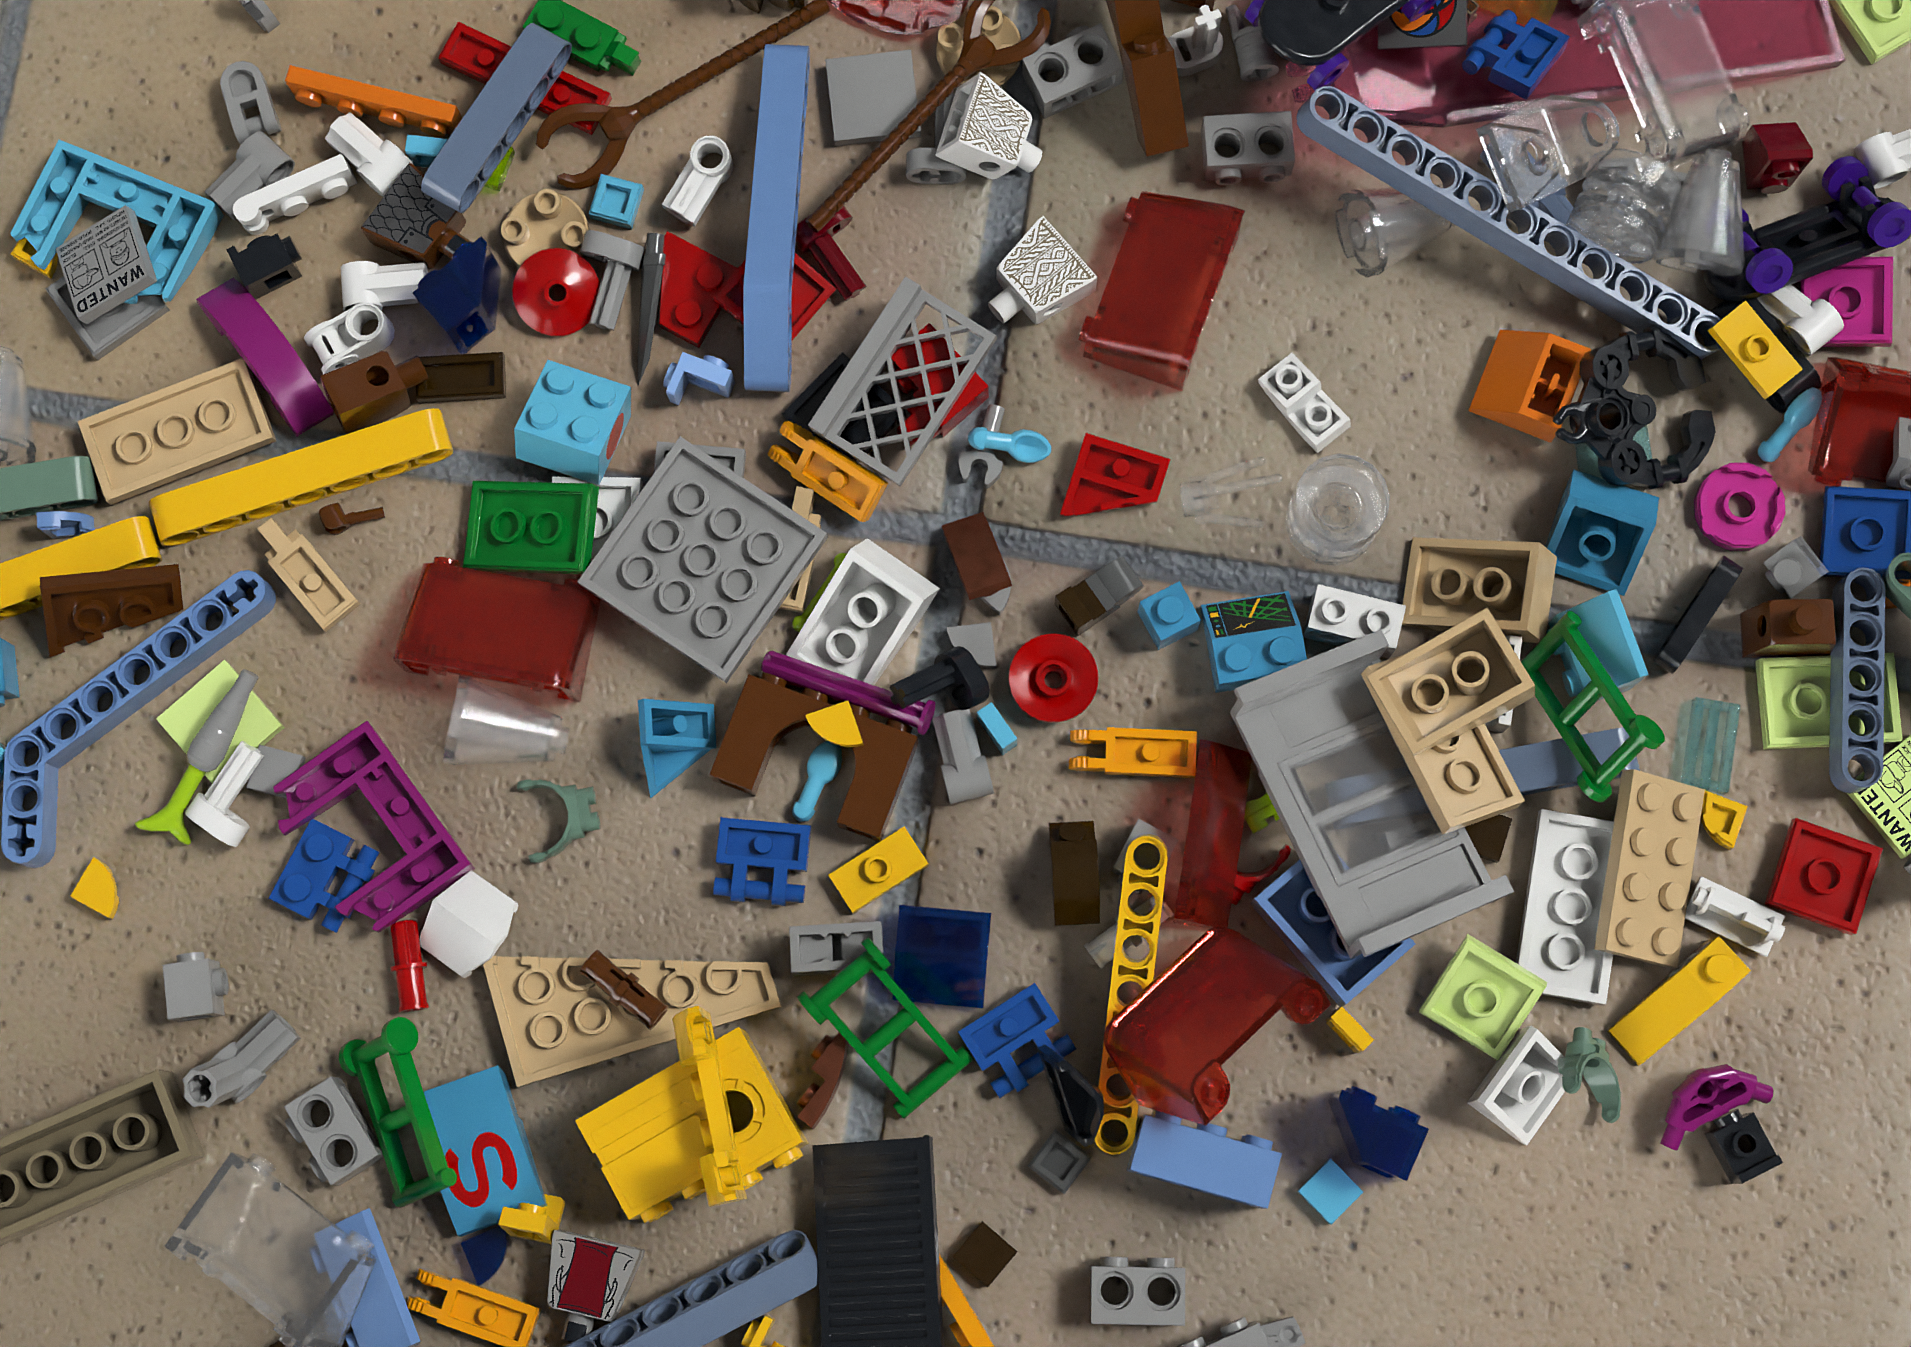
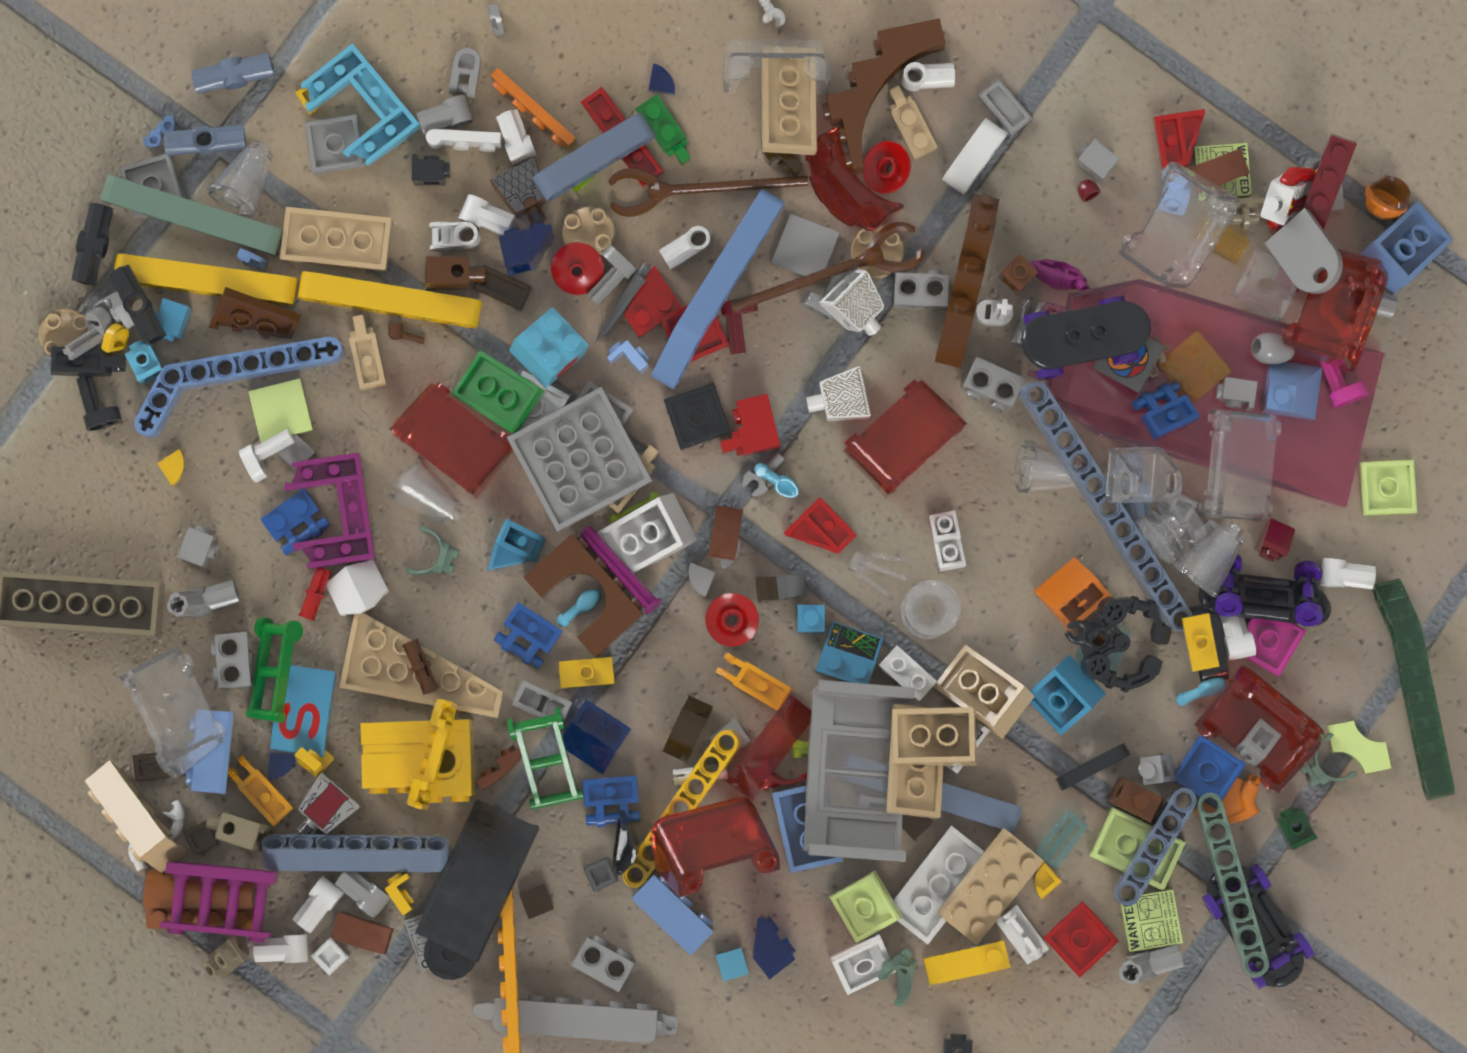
camera: 25 degrees right, 5 degrees up
light grey tile [56,205,157,324] -> none
light grey piece [135,669,259,845] -> none
magenta slope [196,277,334,437] -> none
medium azure tile [405,134,448,168] -> none
medium azure tile [589,174,644,230] -> none
light orange hinge [767,421,888,522] -> none
yellow tile [805,700,864,747] -> none
light grey fence [808,276,997,487] -> none
black piece [889,646,990,710] -> none
light grey piece [932,709,994,804] -> none
medium azure tile [977,702,1017,755] -> none
yellow tile [1326,1006,1374,1053] -> none
green piece [1521,611,1665,802] -> none
medium azure slope [1547,589,1649,700] -> none
magenta piece [1660,1064,1774,1151] -> none
dark pink tile [1694,463,1786,551] -> none

